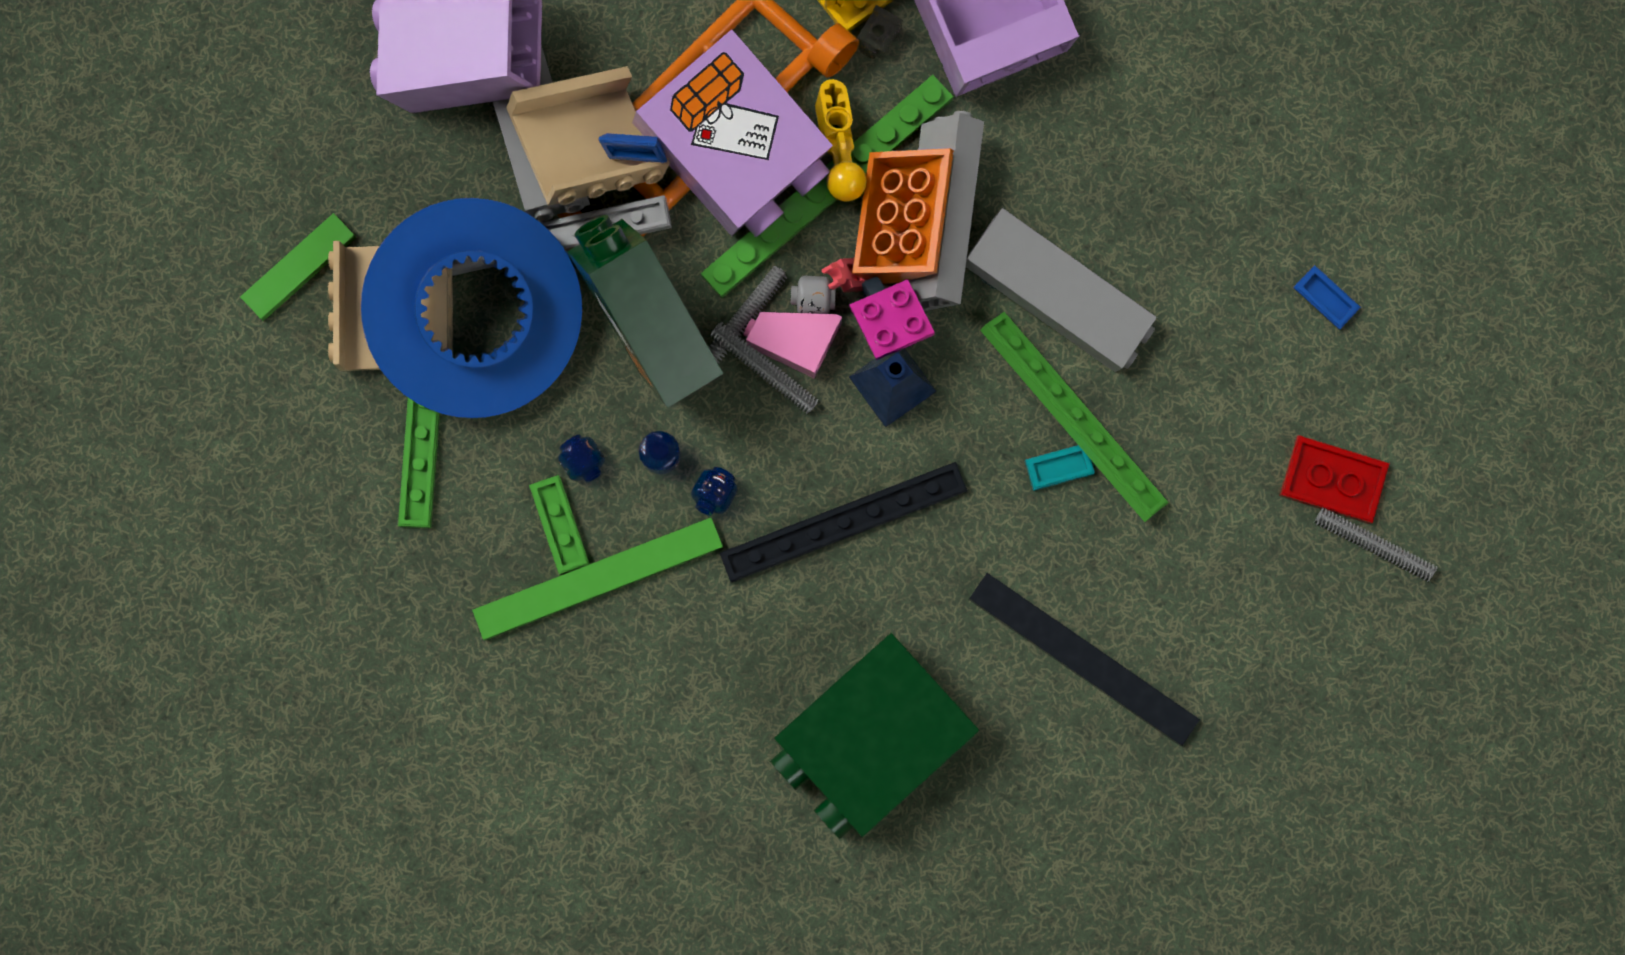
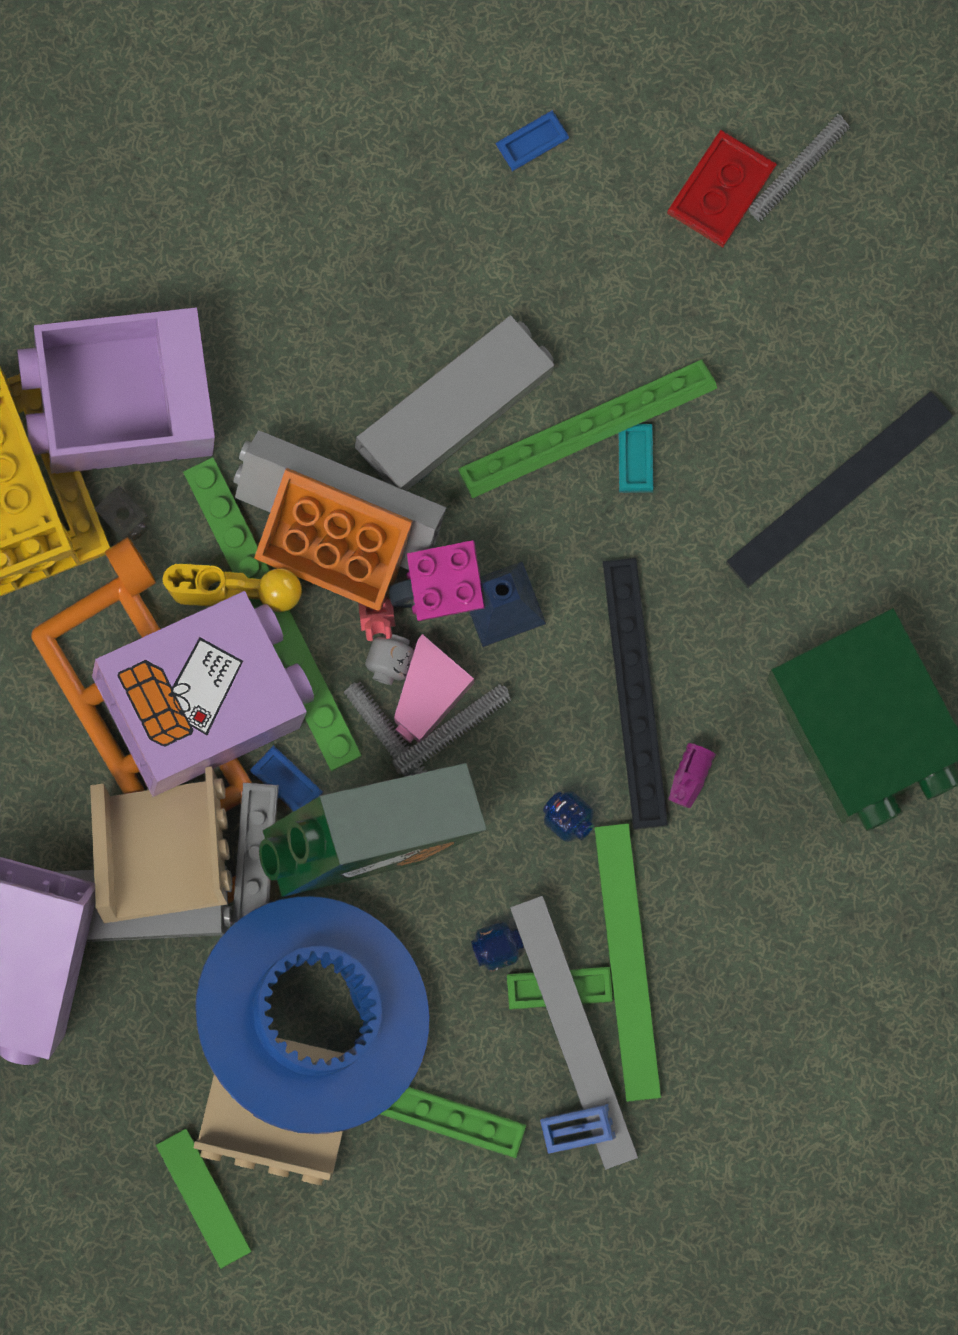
camera: 70 degrees left, 0 degrees up
blue tile [598,133,667,163] -> none
clear blue head [638,431,681,475] -> none
none -> blue tile [250,745,323,812]
none -> light grey tile [510,896,638,1170]
none -> tile [540,1104,616,1154]
none -> magenta hinge [669,743,716,808]

